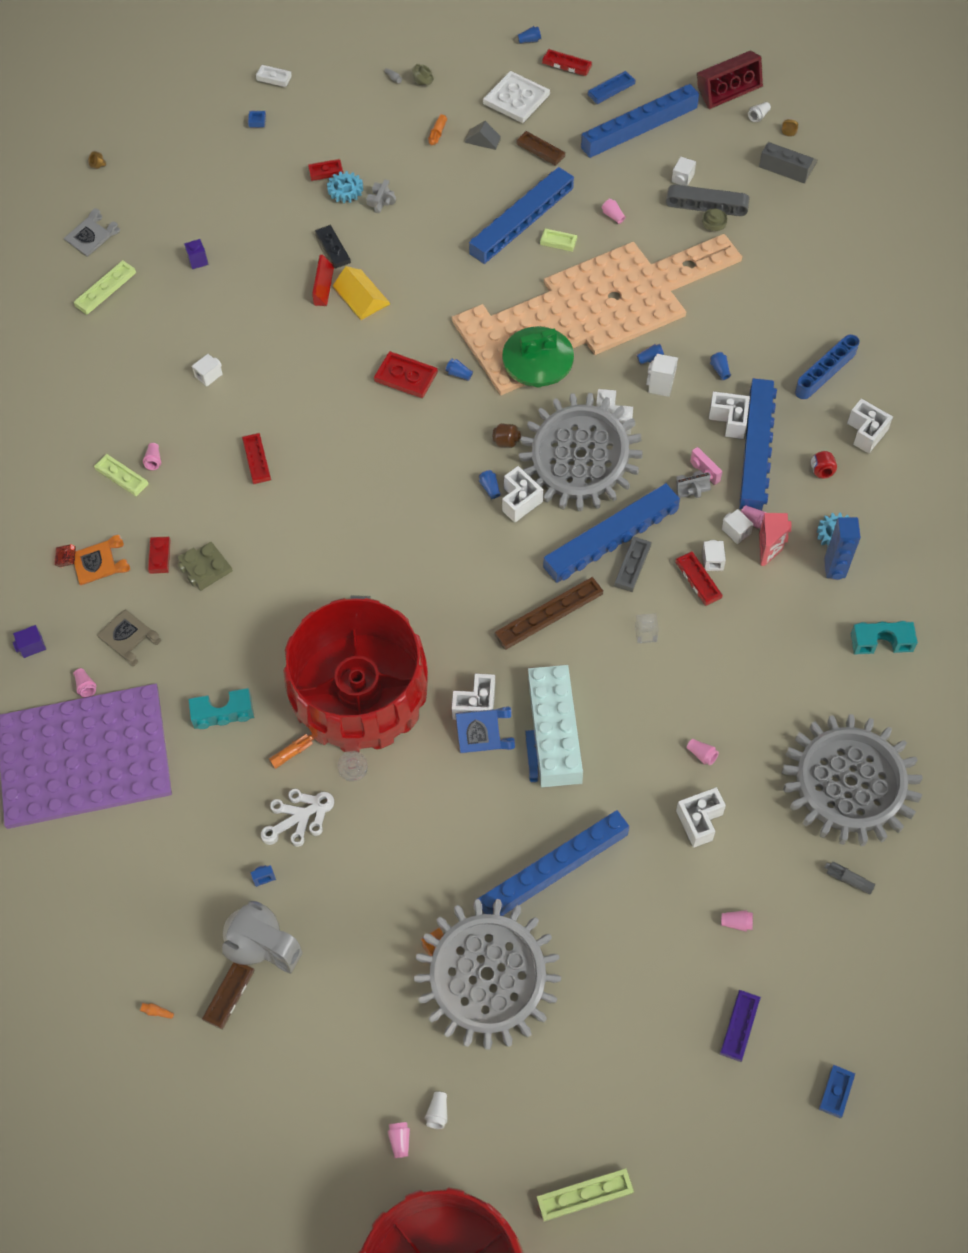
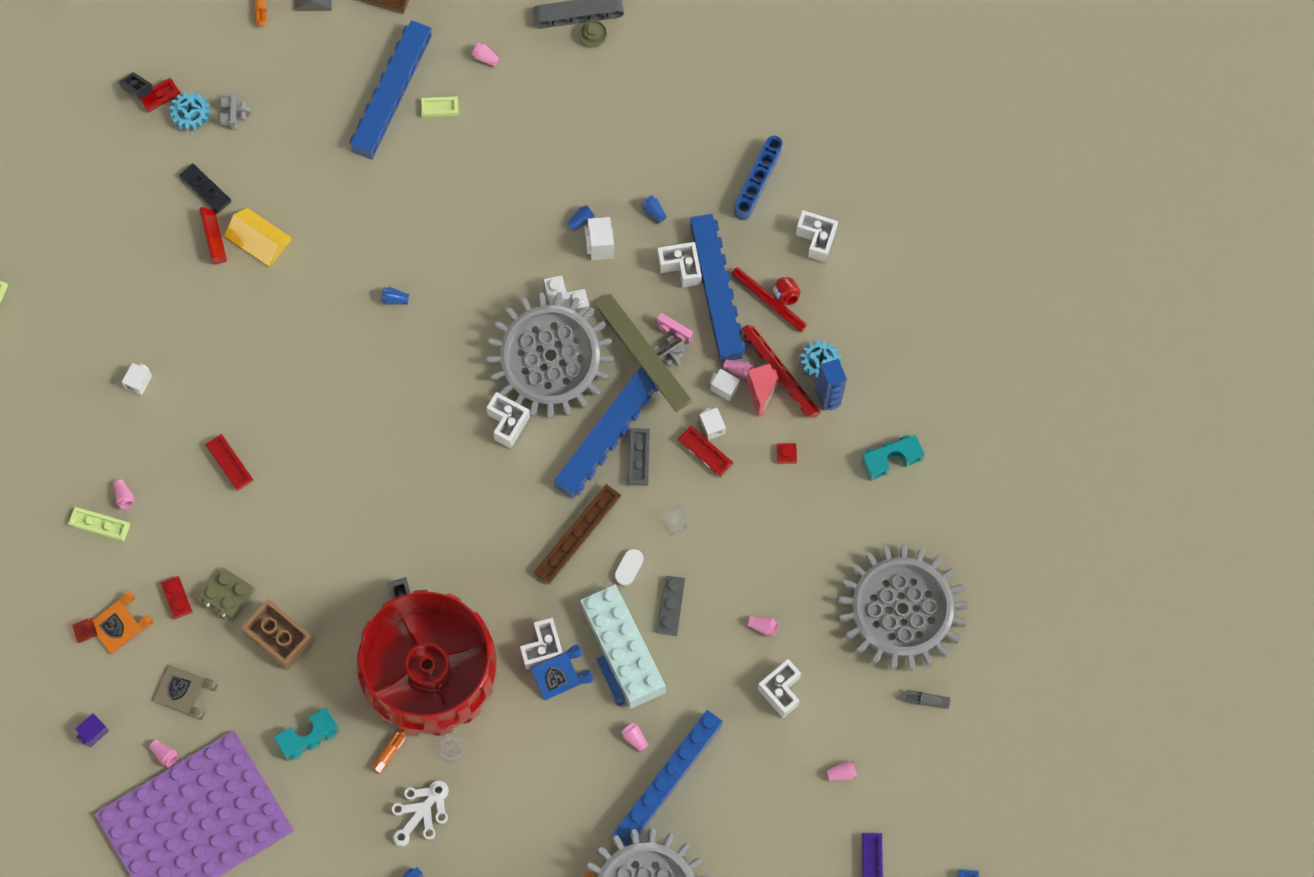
camera: 25 degrees left, 10 degrees up
dark purple brick [184,239,209,270] -> none
blue plate [248,111,266,128] -> none
red plate [374,351,438,399] -> none
light nougat piece [452,234,742,396] -> none
blue cone [479,470,501,499] -> none
reddish brown head [492,423,521,448] -> none
green bracket [502,326,574,388] -> none
none -> black plate [118,72,154,99]
none -> medium nougat brick [241,599,314,670]
none -> olive tile [595,294,692,412]
none -> white tile [615,549,644,586]
none -> bright pink cone [621,722,649,752]
none -> dark grey plate [658,576,685,636]
none -> red axle [731,267,807,332]
none -> red plate [742,324,821,418]
none -> red plate [777,443,797,464]

